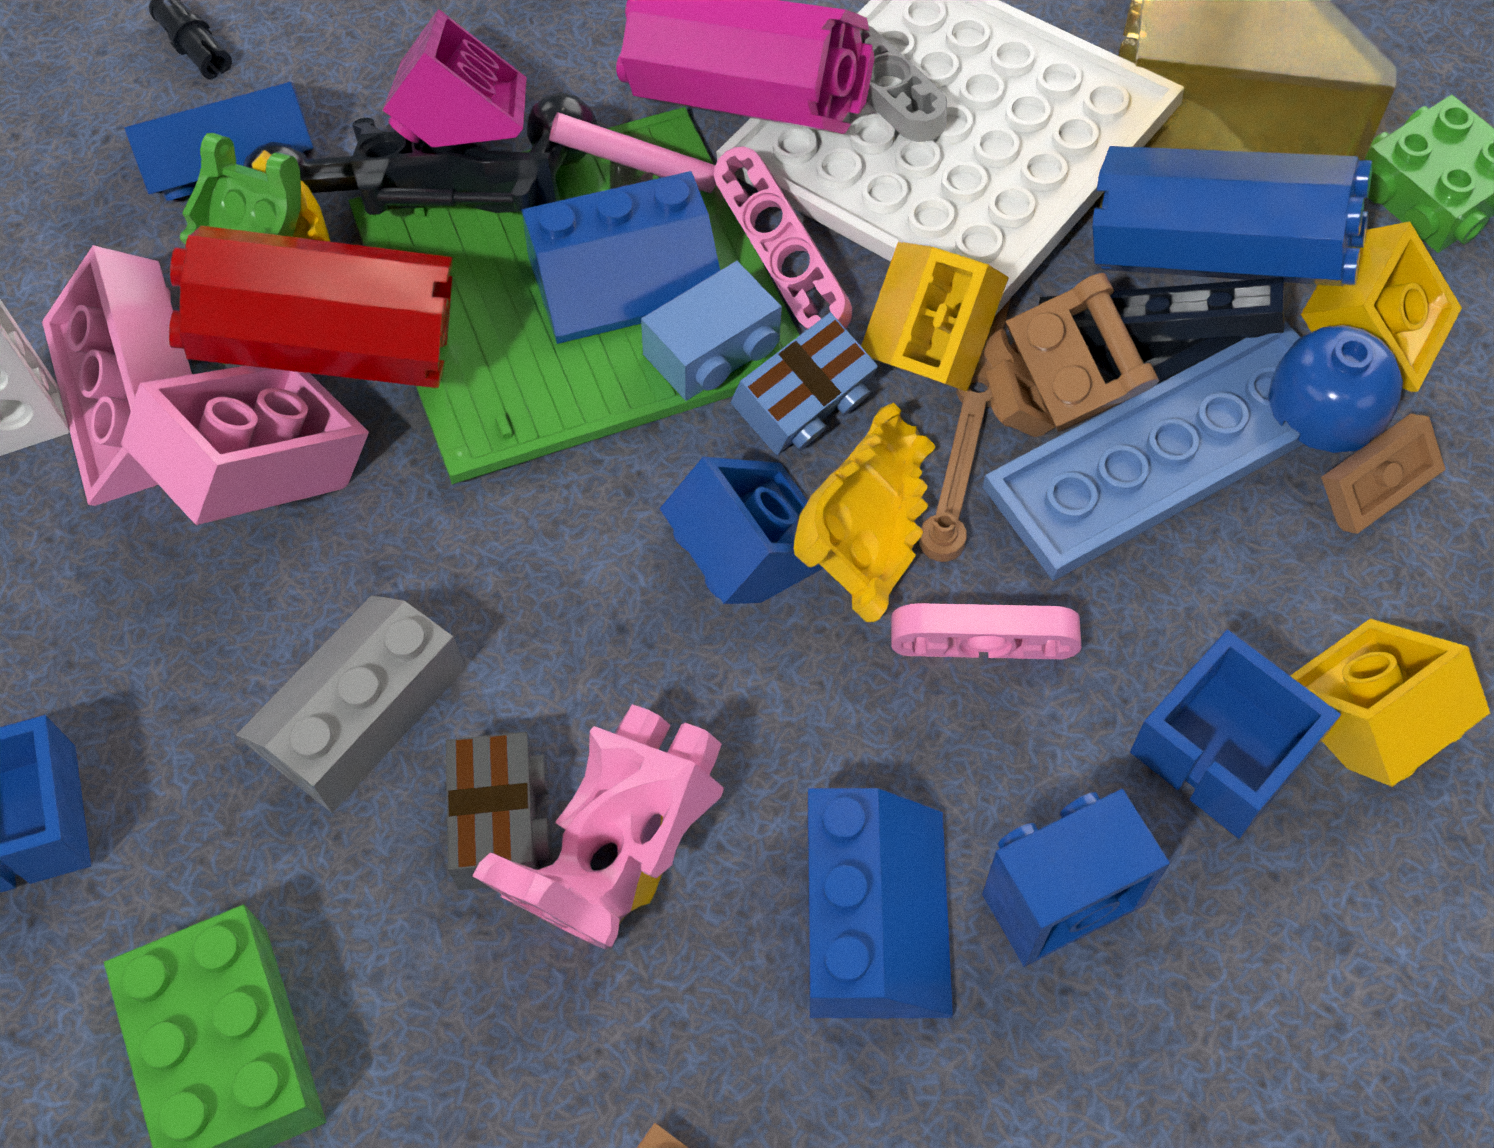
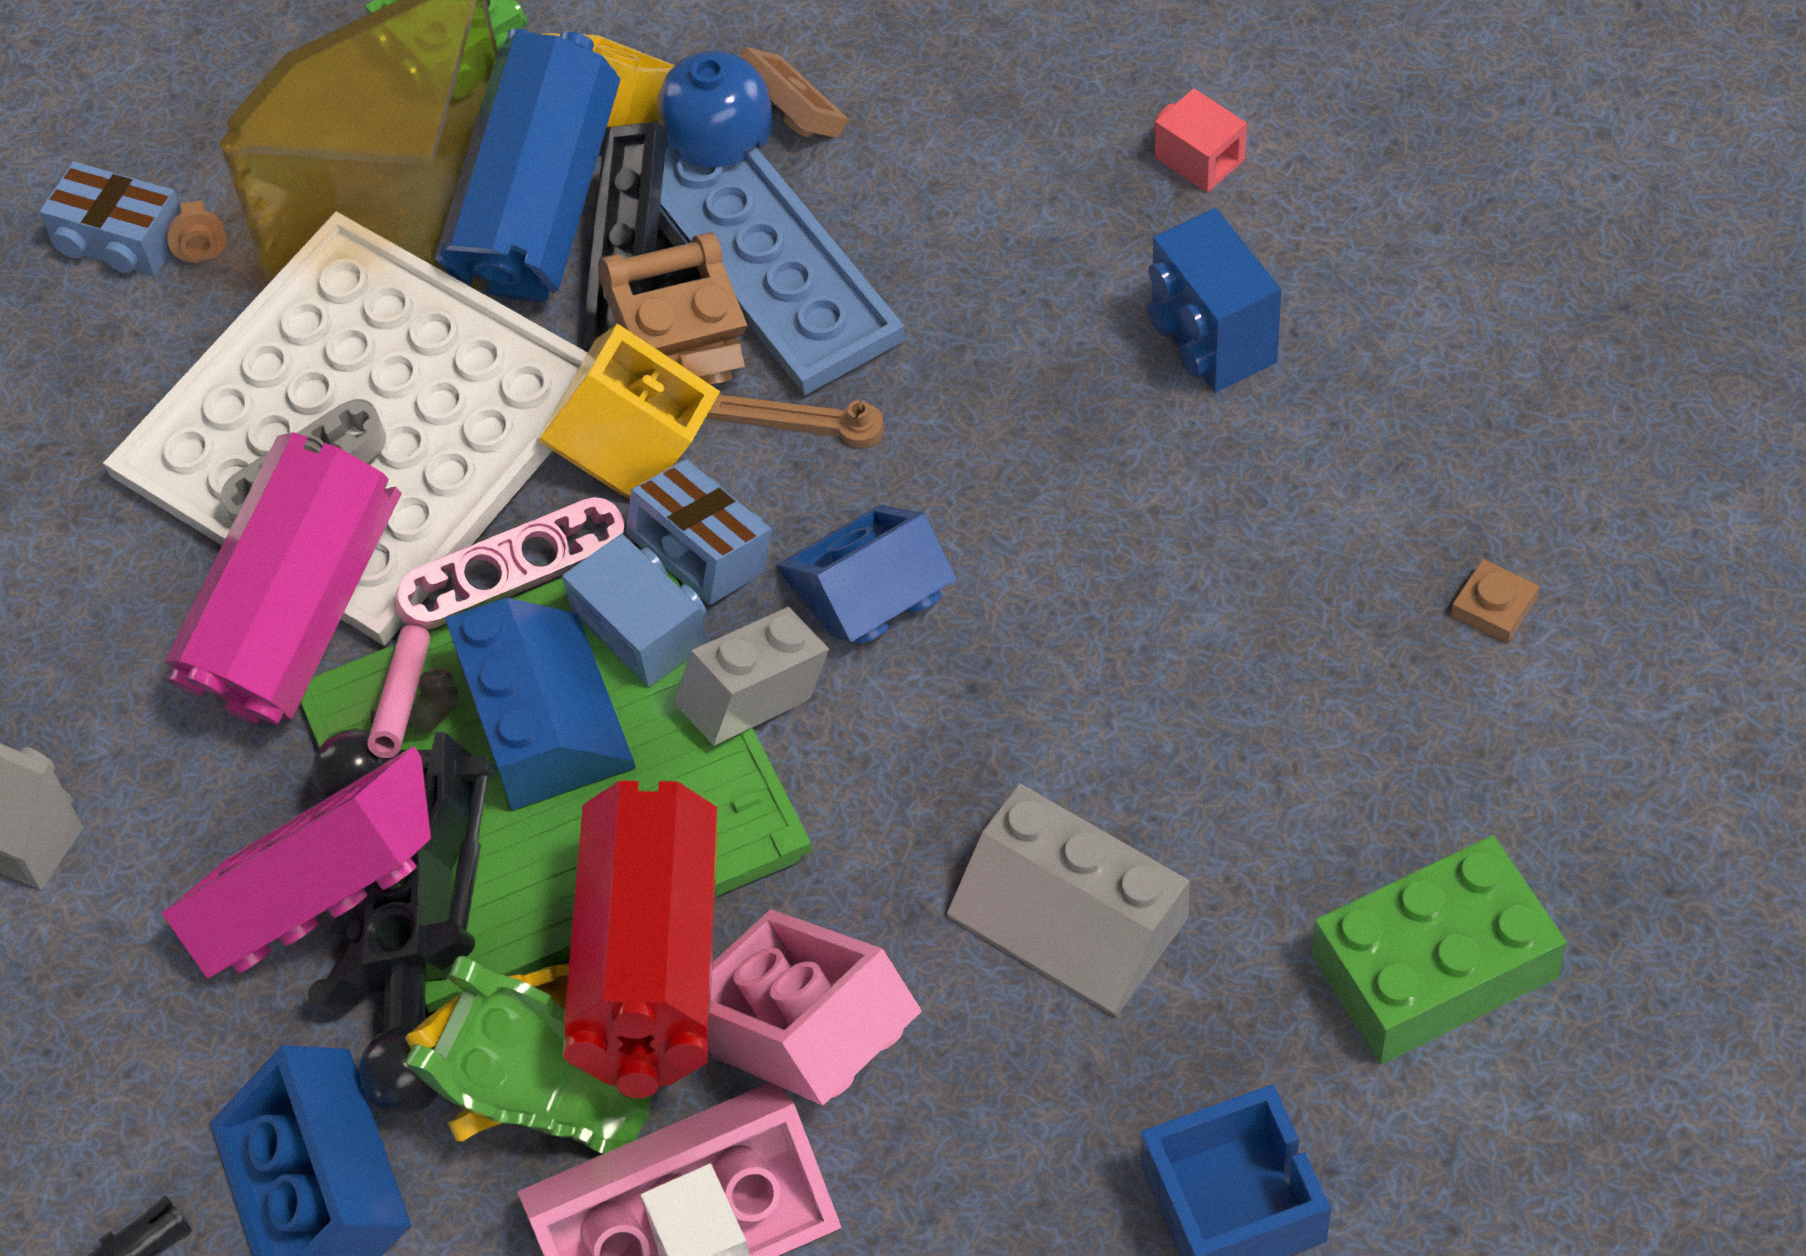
camera: 90 degrees left, 5 degrees down
brick [445,732,552,890] -> none
bright pink hips [473,704,724,949] -> none
yellow animal [794,402,935,622] -> none
blue slope [807,788,953,1018] -> none
bright pink beam [891,603,1082,660] -> none
blue piece [1130,629,1341,839] -> none
yellow slope [1290,619,1490,787] -> none
none -> light grey brick [674,606,829,746]
none -> coral brick [1154,88,1247,193]

